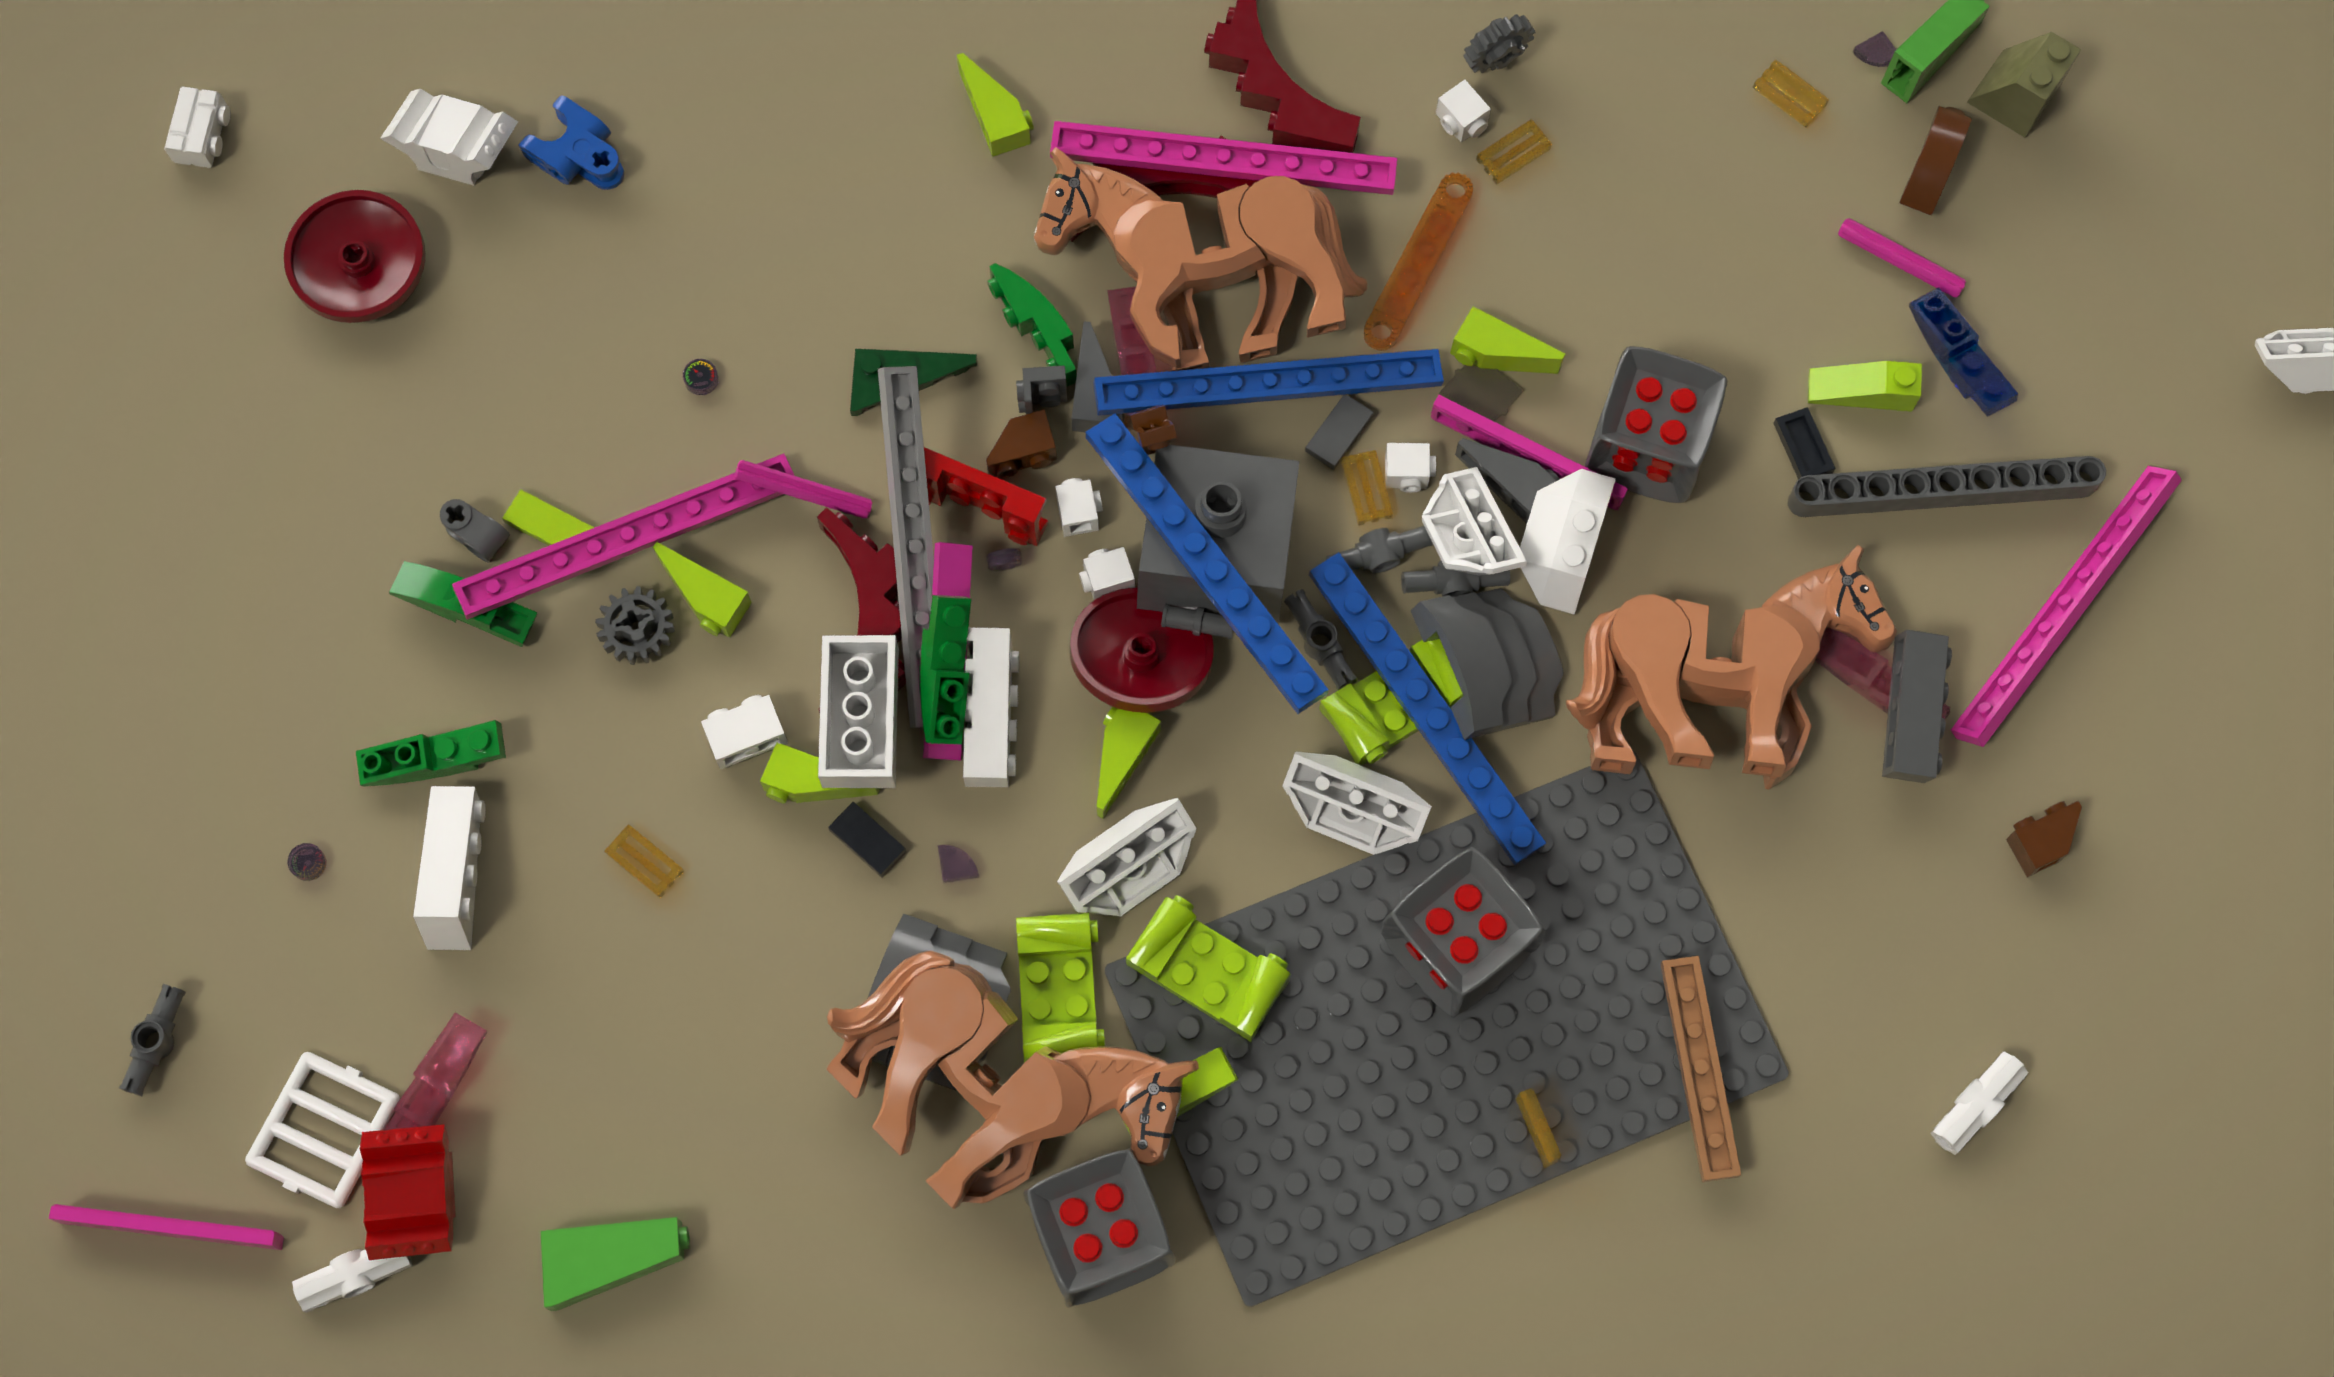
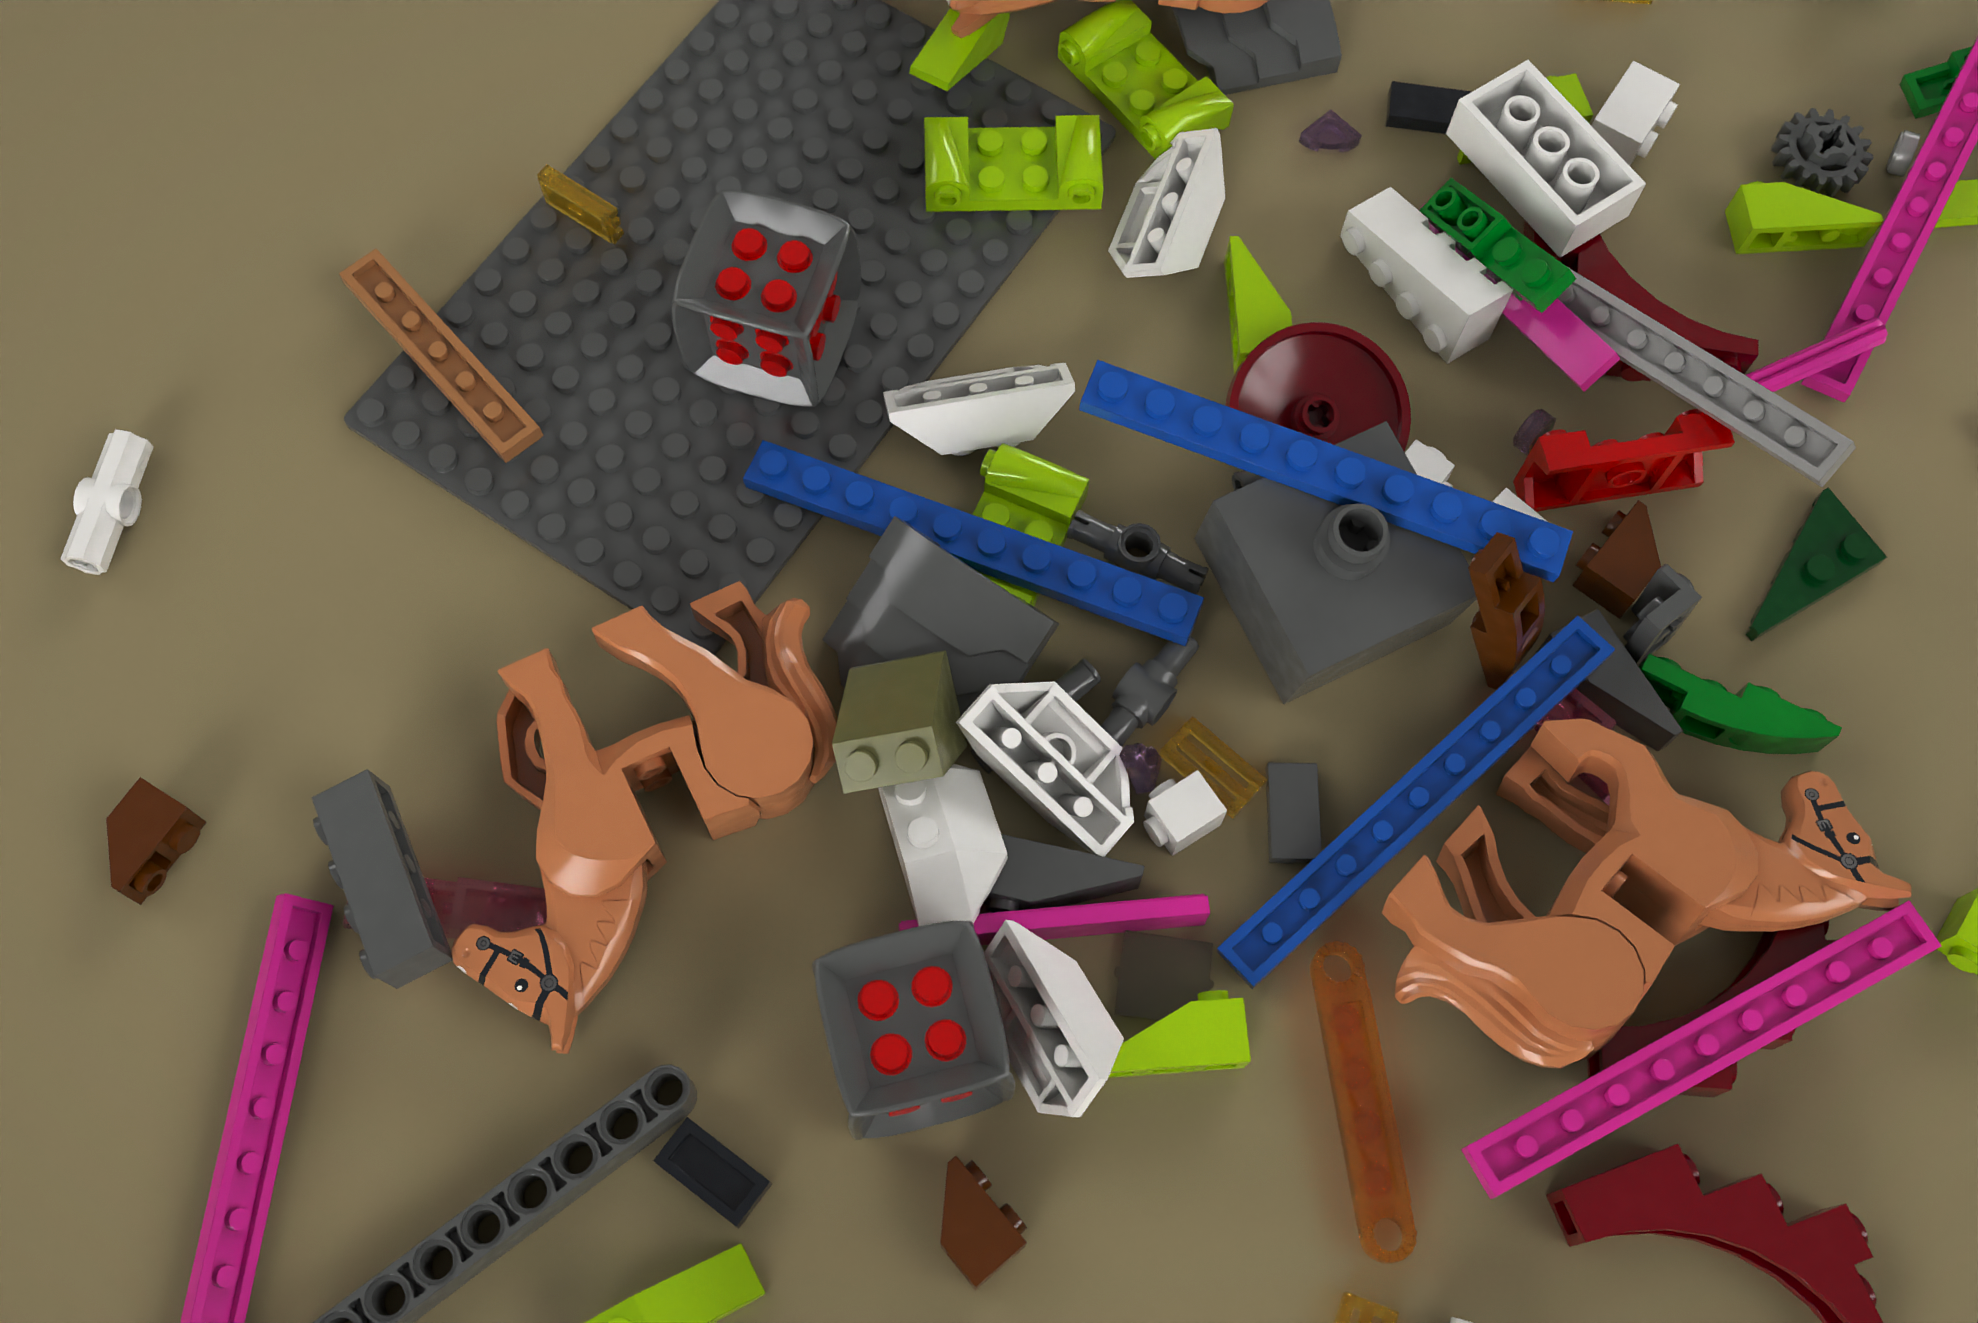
camera: 145 degrees right, 5 degrees down
none -> olive slope [832,650,968,793]
none -> reddish brown slope [940,1156,1027,1290]
none -> white wedge [984,920,1124,1117]
none -> tile [1119,743,1162,794]
none -> light grey tile [1886,130,1921,177]

